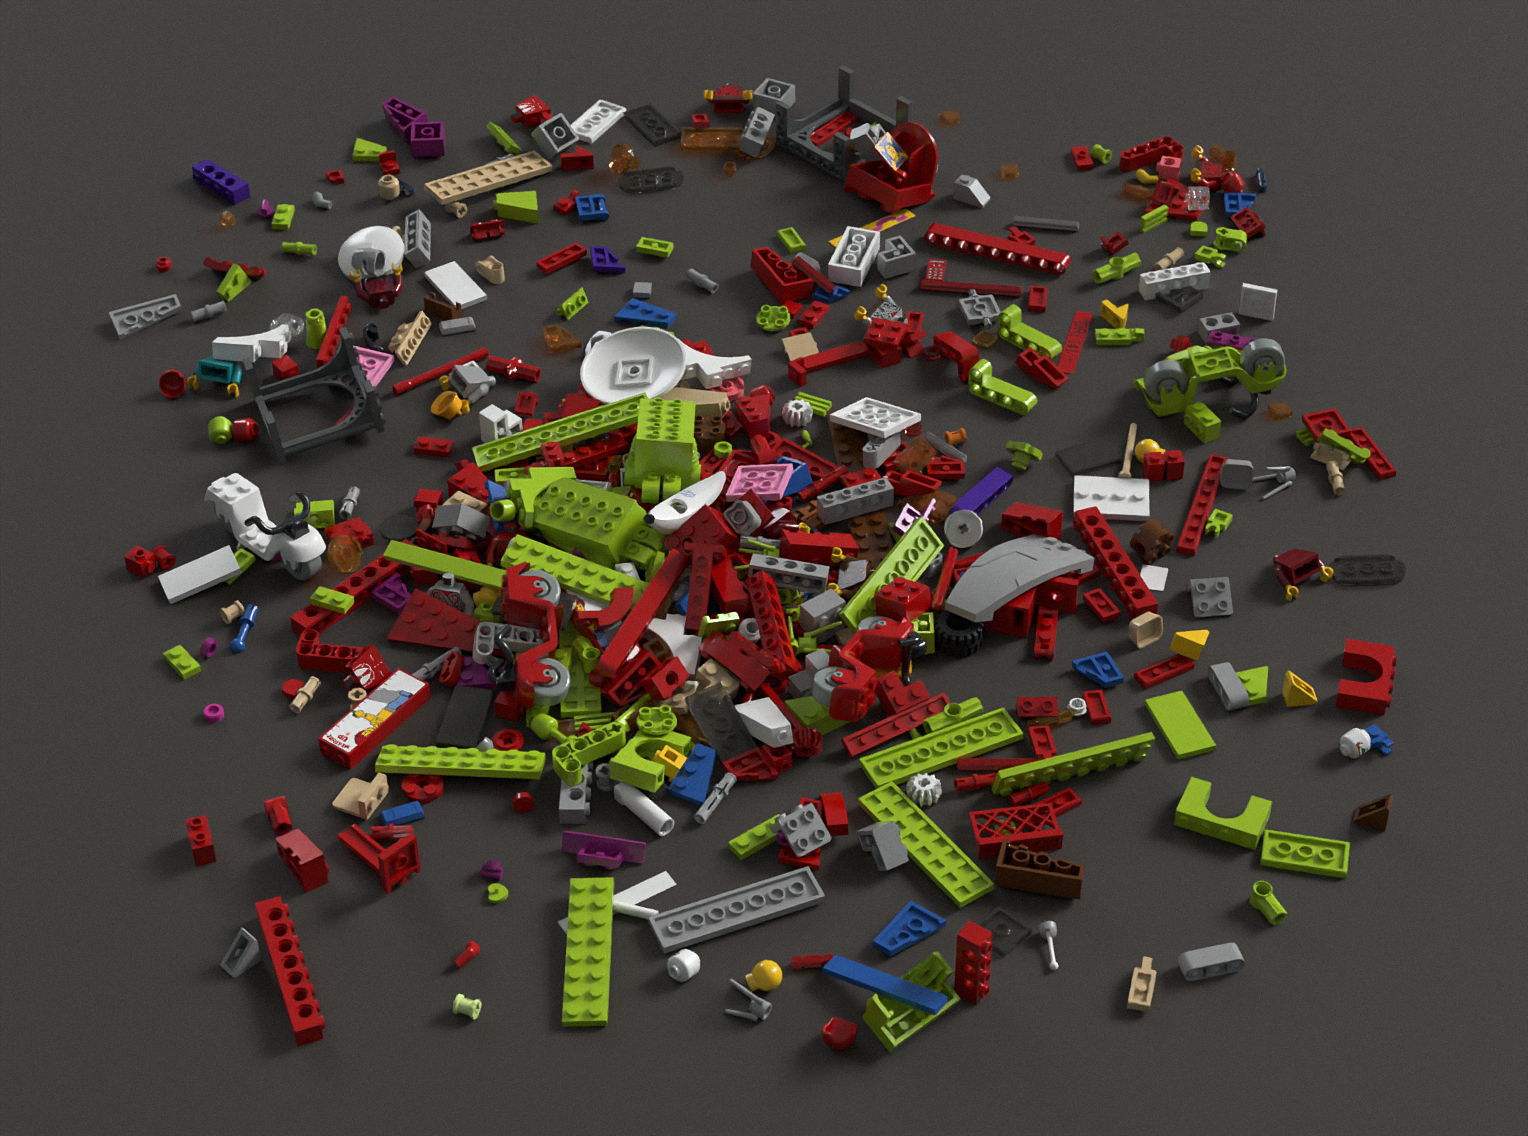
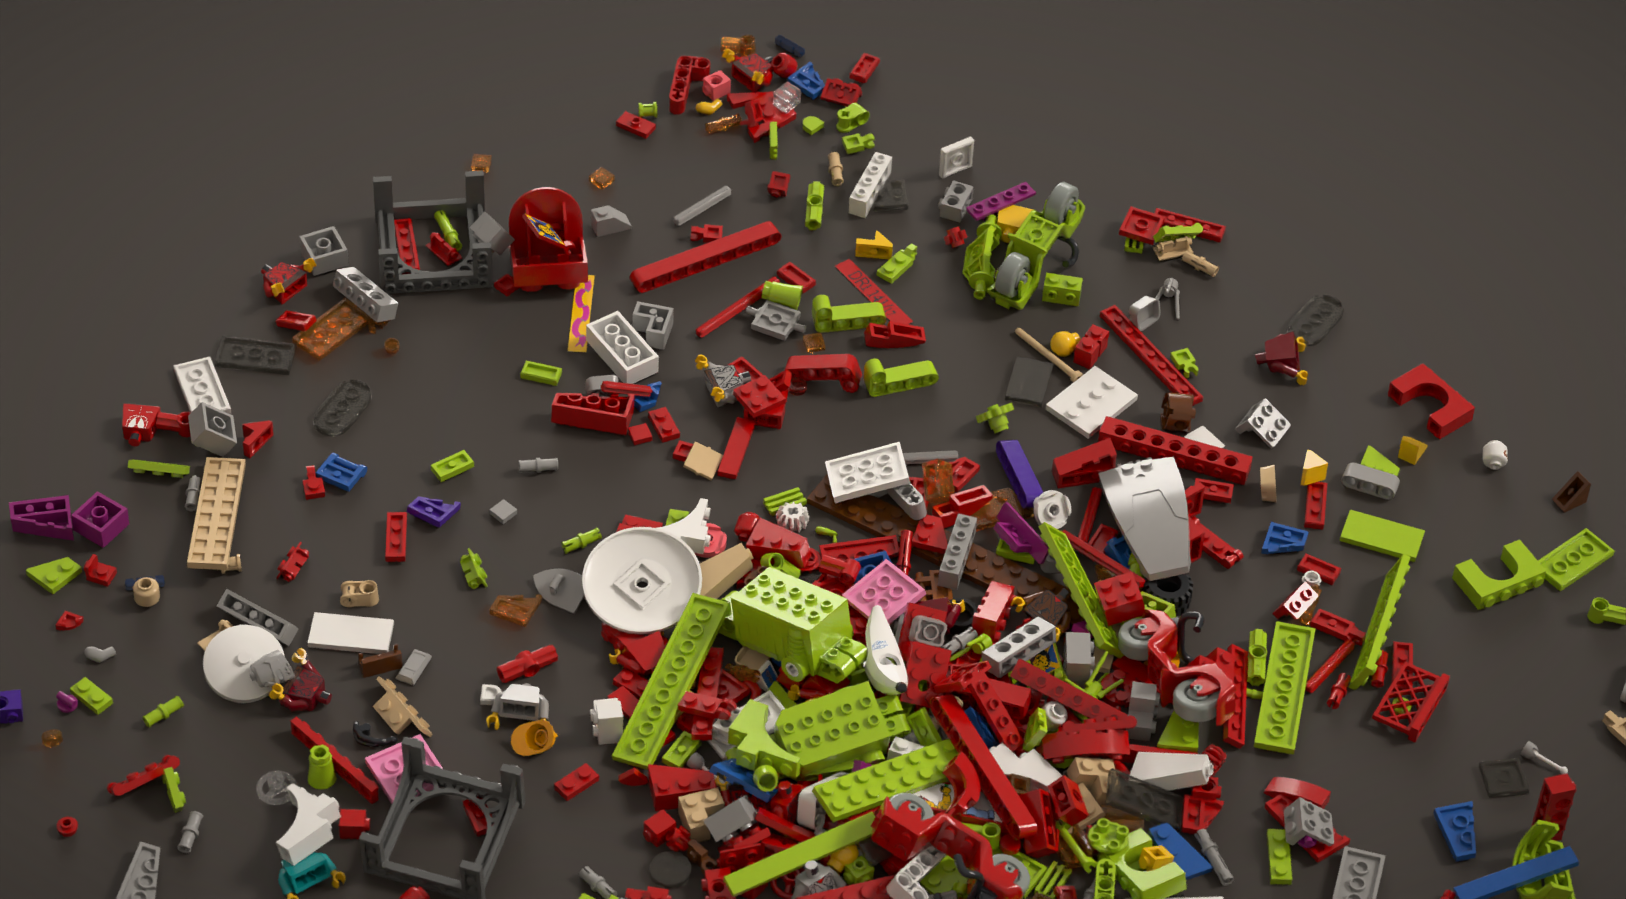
camera: 55 degrees left, 5 degrees up
red piece [392,347,489,395] -> none
lime slope [494,191,539,224] -> none
red bracket [514,391,539,416] -> none
clear orange tile [609,142,641,175] -> none
blue wing [614,298,677,328] -> none
lime dish [756,305,790,331] -> none
red bracket [788,357,807,387] -> none
light grey brick [856,821,909,871] -> none
lime plate [858,781,994,908] -> none
white gear [906,772,942,807] -> none
red tile [926,259,946,281] -> none
orange bush [944,428,967,446] -> none
reddish brown wedge [995,839,1085,900] -> none
clear orange tile [1268,401,1293,420] -> none
blue plate [1364,724,1394,756] -> none
none -> red tile [755,807,816,842]
none -> lime piece [760,553,801,578]
none -> lime plant [762,281,803,310]
none -> red plate [849,53,880,83]

